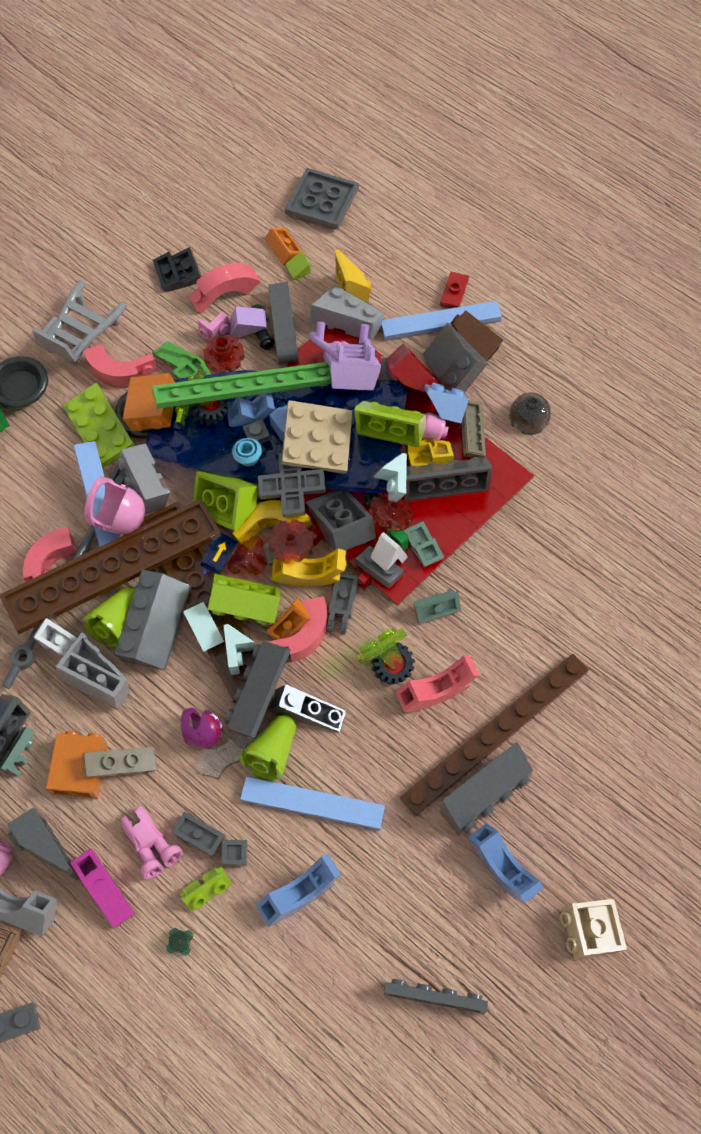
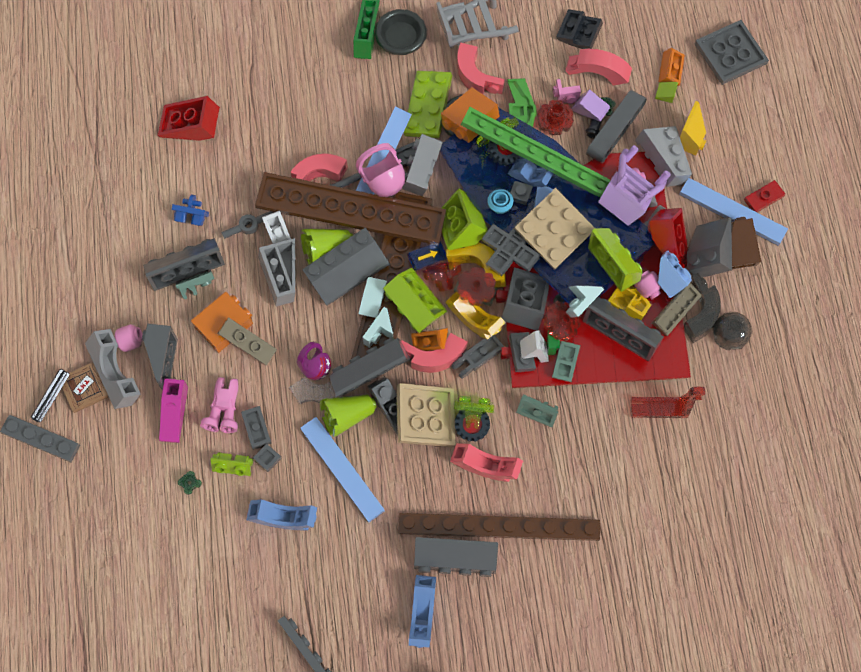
camera: 40 degrees right, 5 degrees up
none -> tan plate [397,383,456,447]
none -> clear red hinge [631,386,705,418]
none -> clear smoke arch [684,273,721,343]

